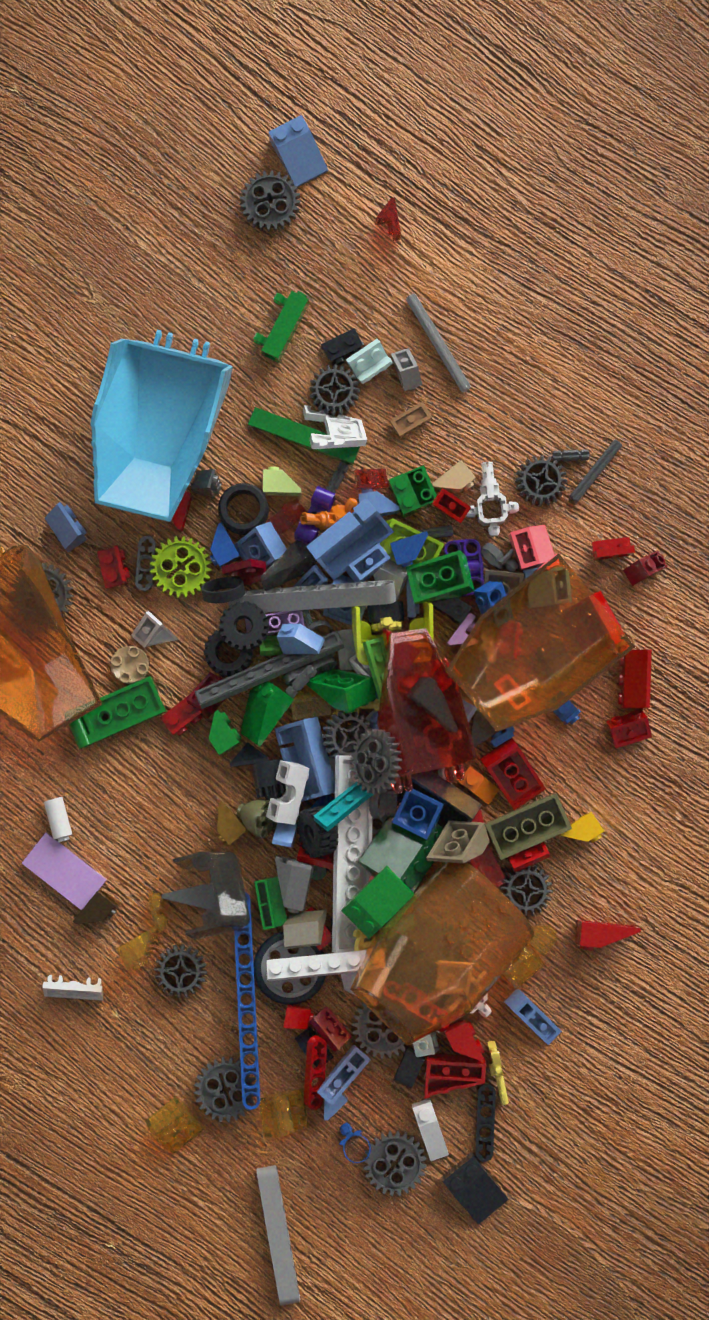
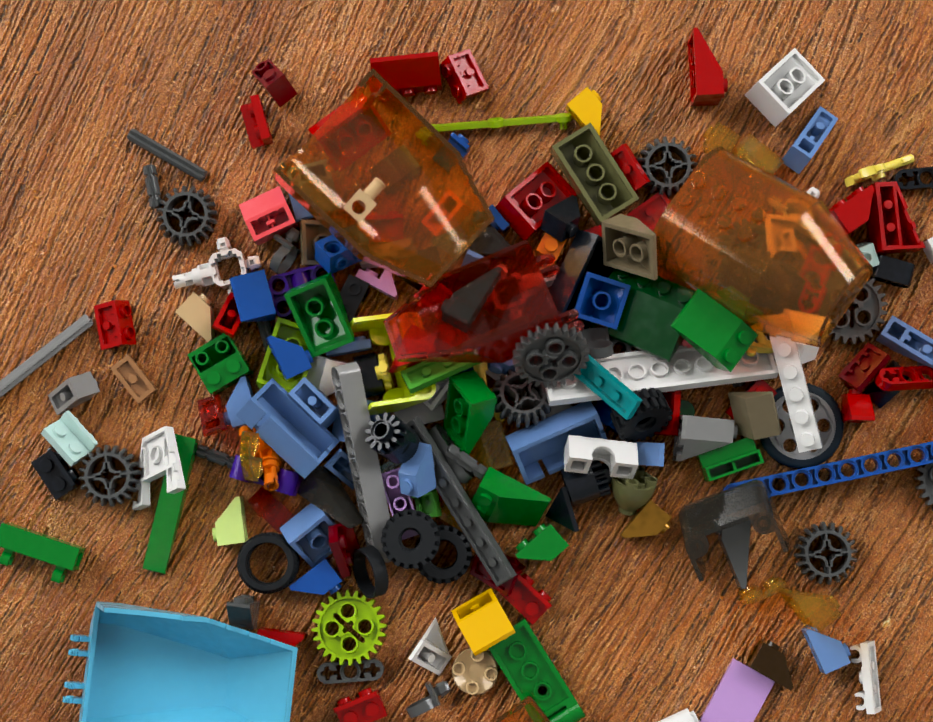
camera: 90 degrees left, 0 degrees up
none -> red bracket [94,300,136,350]
none -> blue slope [229,269,276,322]
none -> clear yellow slope [240,431,263,482]
none -> tan bracket [343,177,386,223]
none -> black gear [365,412,419,464]
none -> dark grey piece [406,681,451,718]
none -> lime piece [420,113,571,141]
none -> yellow slope [451,588,516,656]
none -> black slope [540,195,580,242]
none -> white slope [745,48,825,127]
none -> medium blue slope [801,627,851,674]

